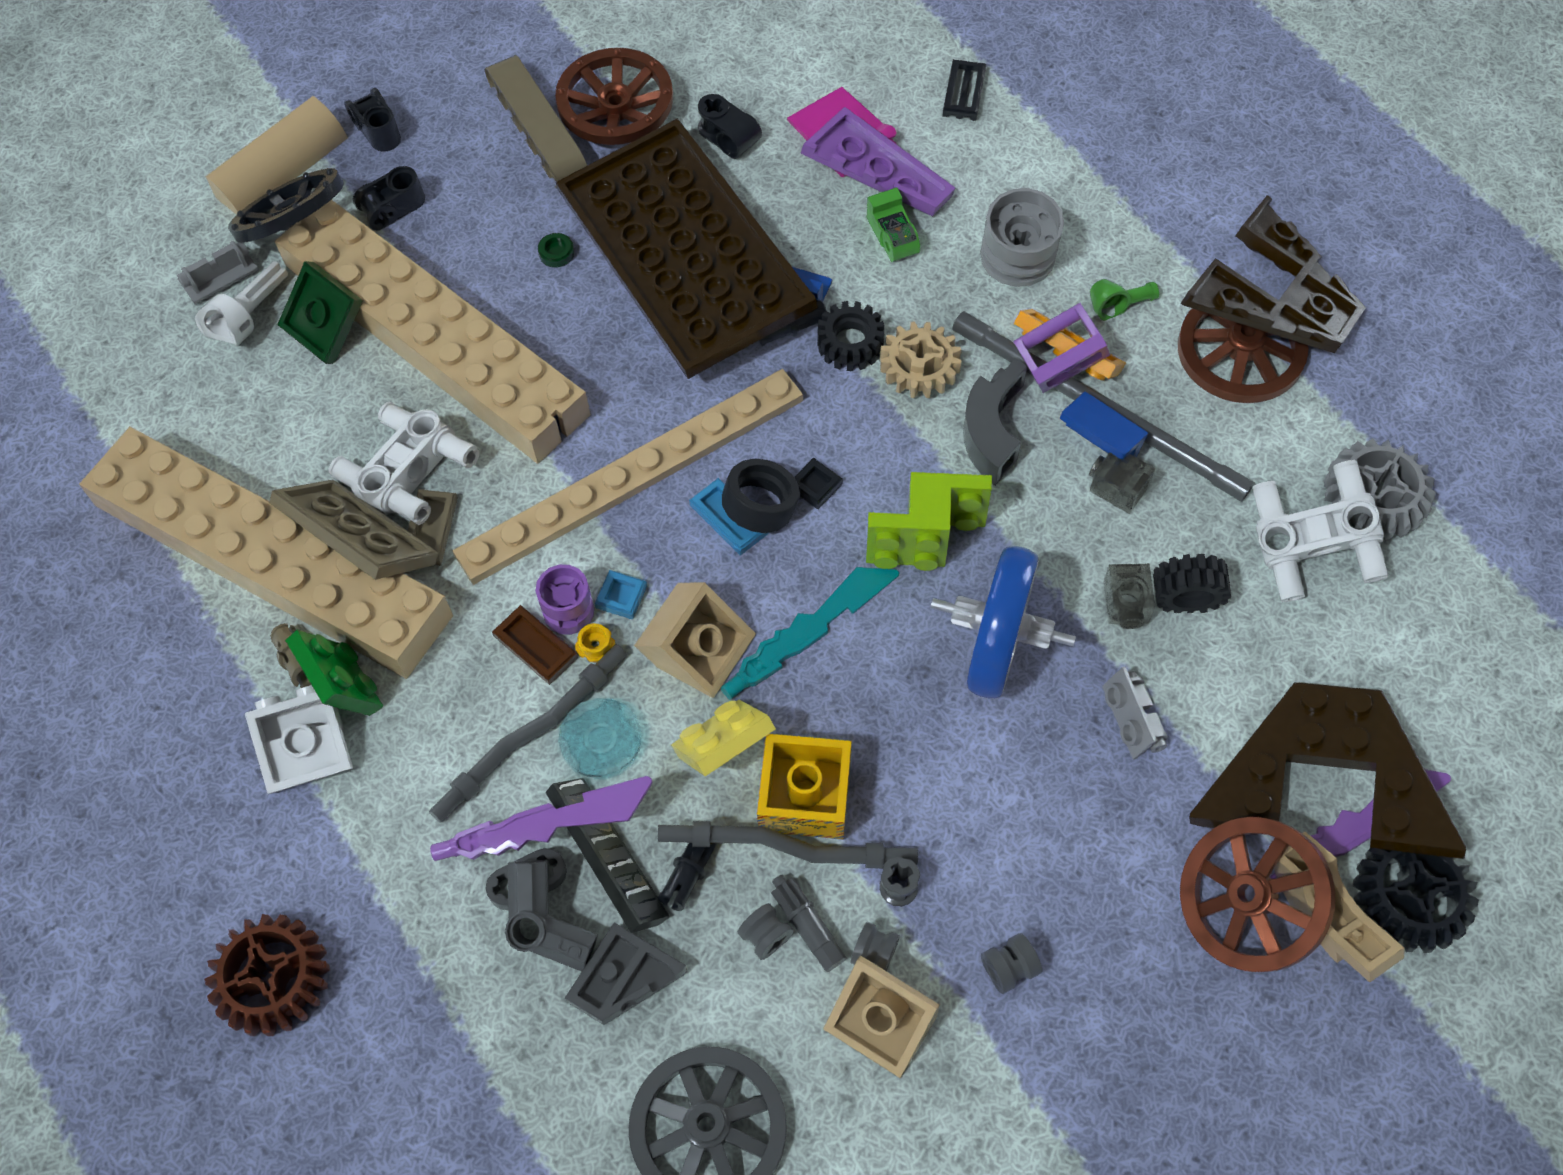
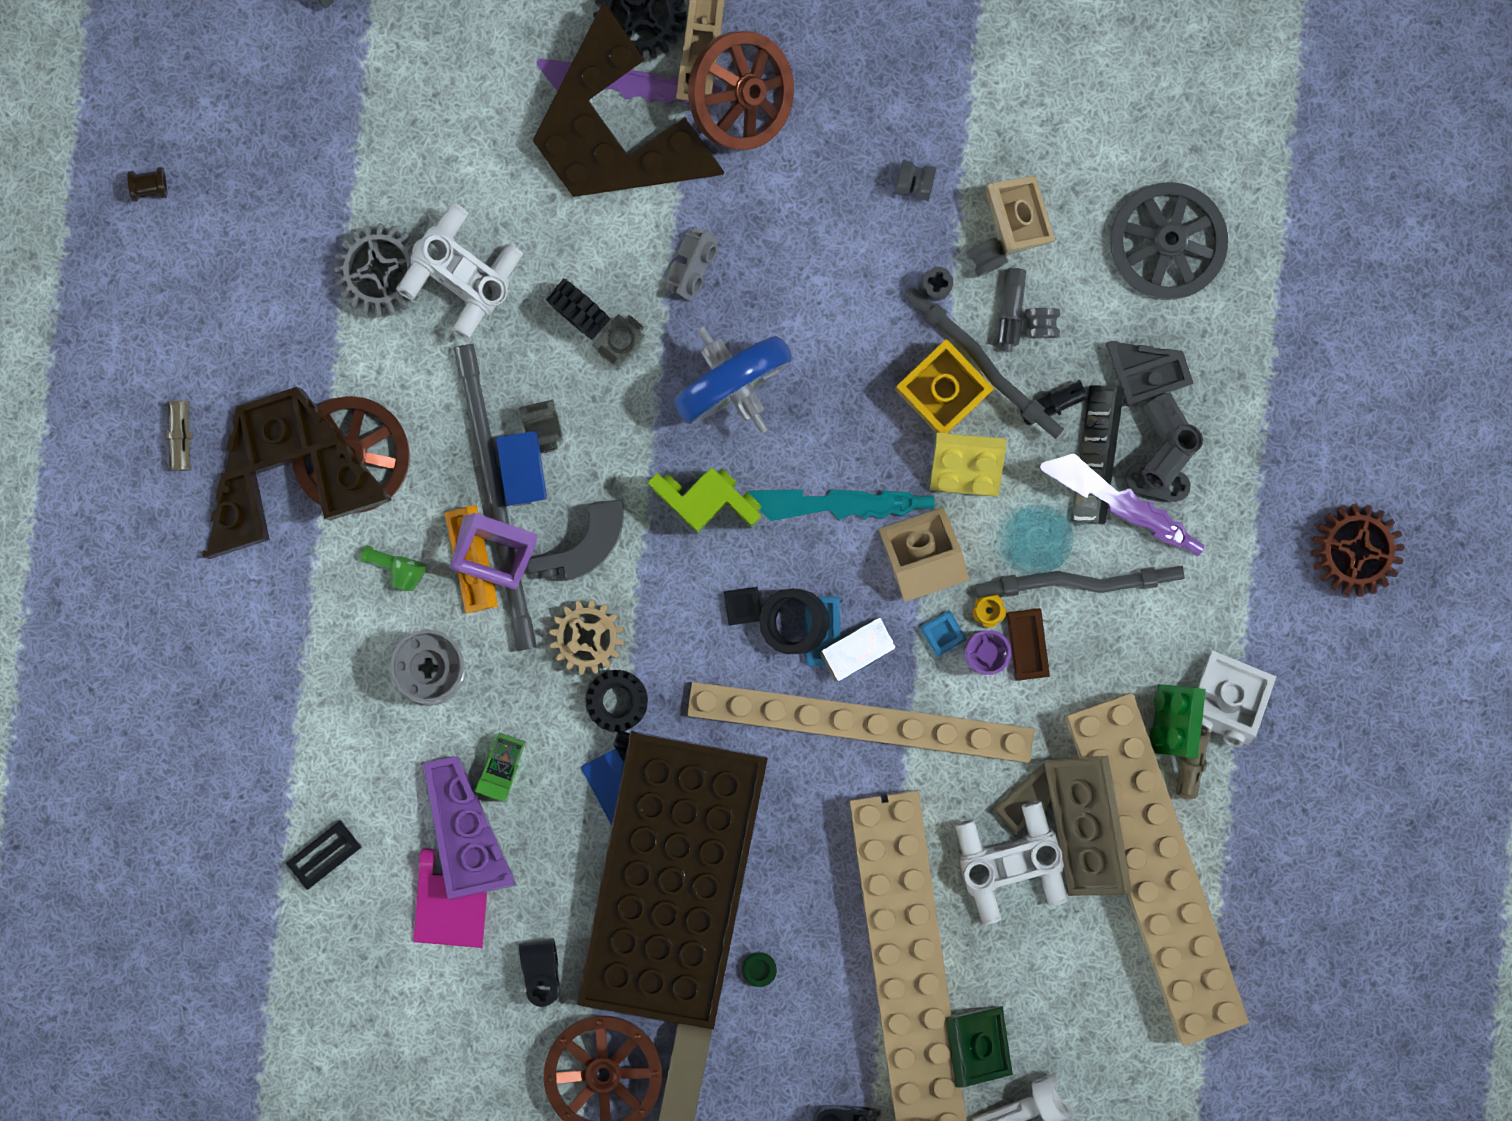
camera: 145 degrees left, 25 degrees up
none -> dark tan pin [165,401,193,471]
none -> tile [819,618,896,681]

